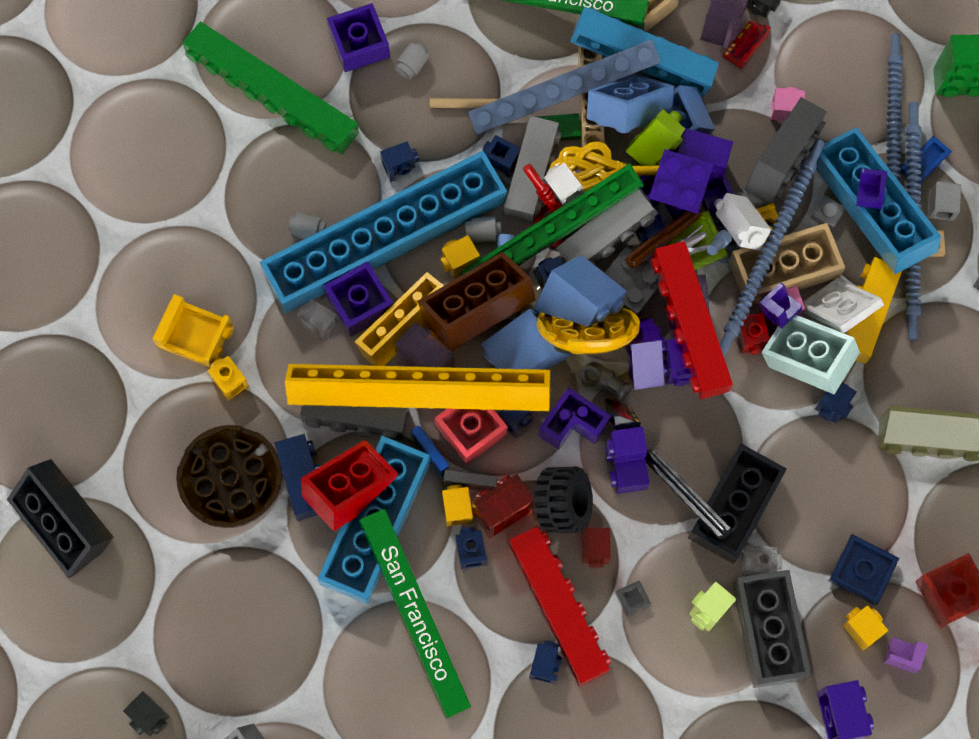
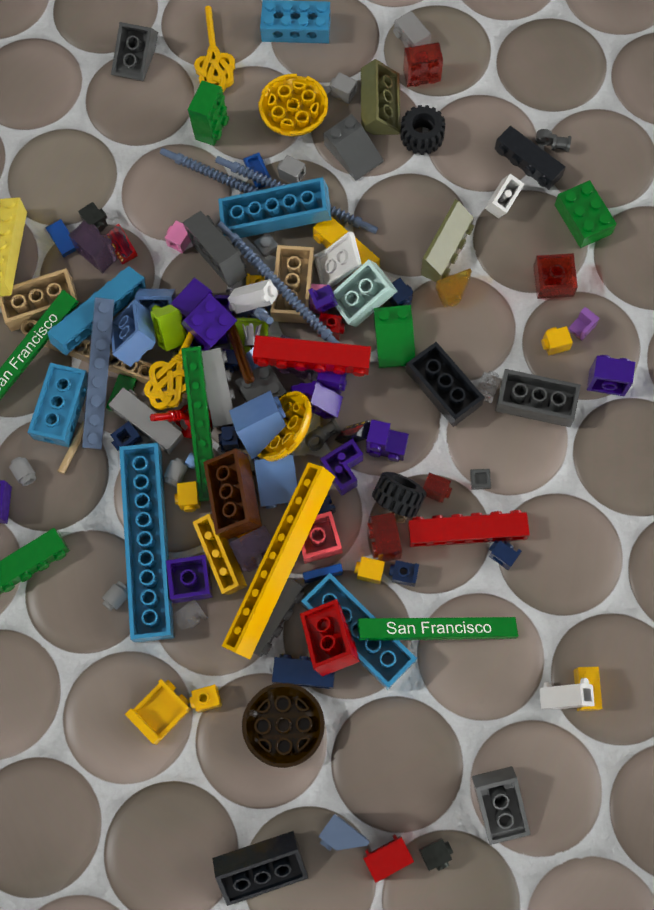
camera: 60 degrees left, 0 degrees up
dark blue brick [380,141,420,182] -> none
dark grey tile [444,470,497,493] -> none
white brick [544,163,584,206] -> none
black axle [645,449,731,539] -> none
yellowish green brick [689,582,736,631] -> none
dark blue plate [828,534,900,606] -> none
dark purple panel [856,168,887,209] -> none
none -> dark azure brick [27,363,88,447]
none -> sand blue slope [318,814,370,851]
none -> red container [363,834,414,883]
none -> green slope [373,305,415,368]
none -> clear yellow slope [435,269,472,308]

